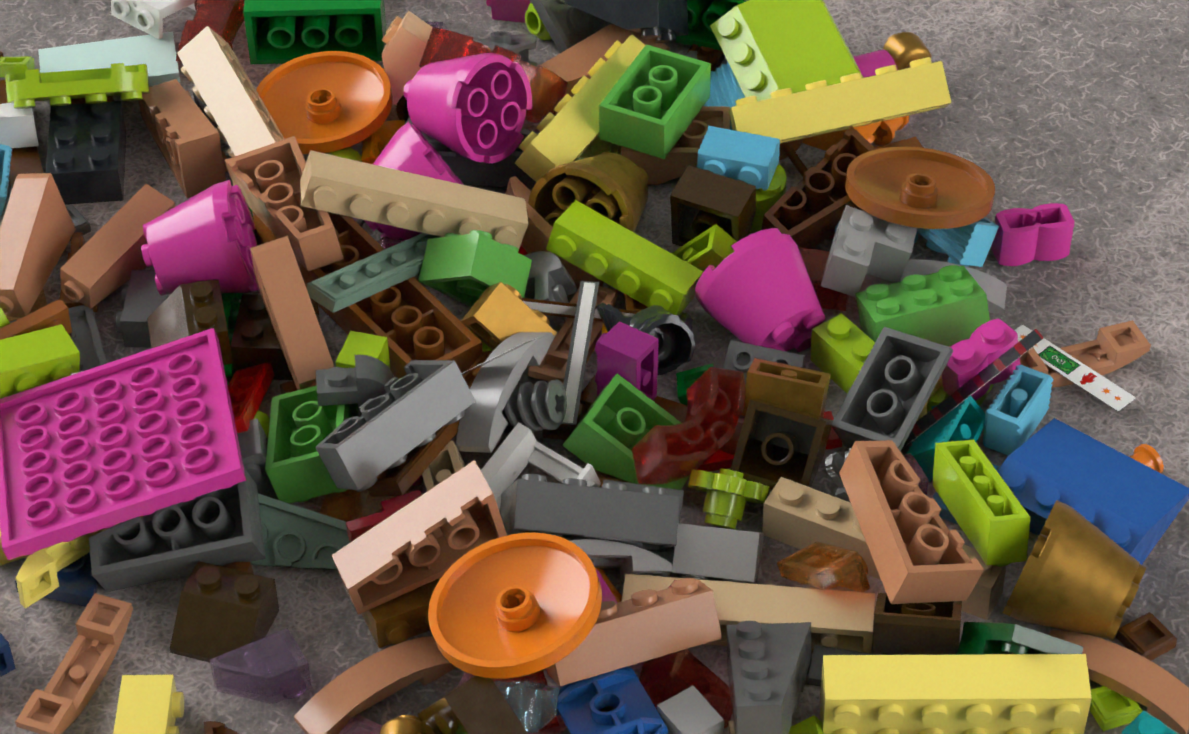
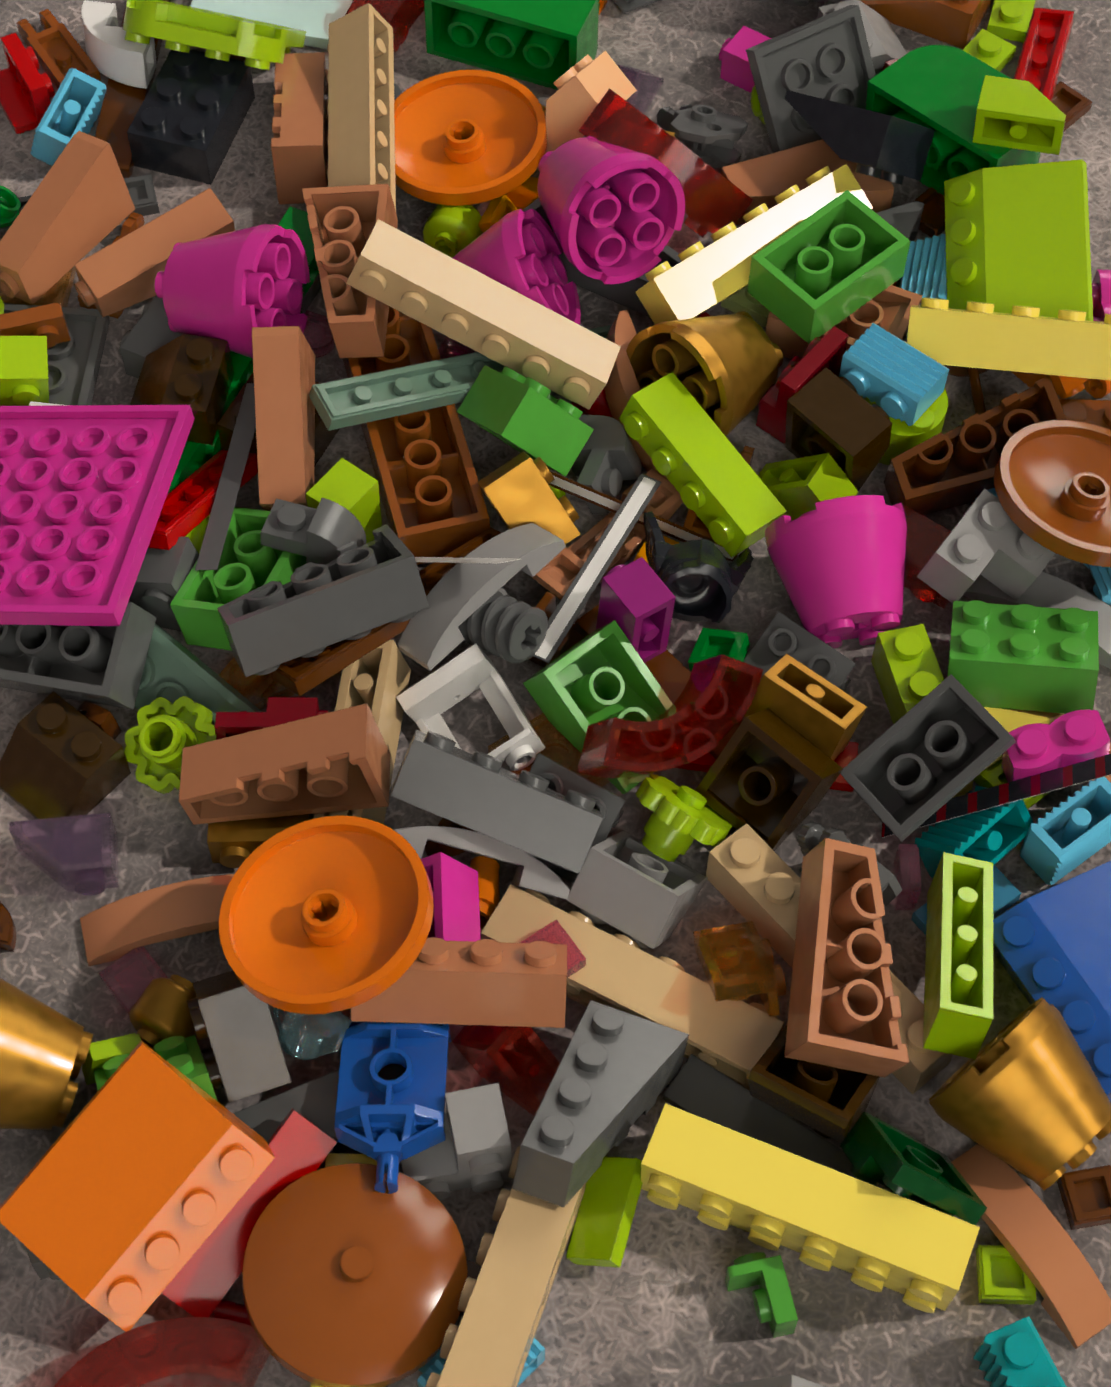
camera: 20 degrees right, 15 degrees up
none -> lime plant [124,696,216,794]
none -> dark grey sticker [195,383,256,570]
none -> dark red plate [756,326,849,444]

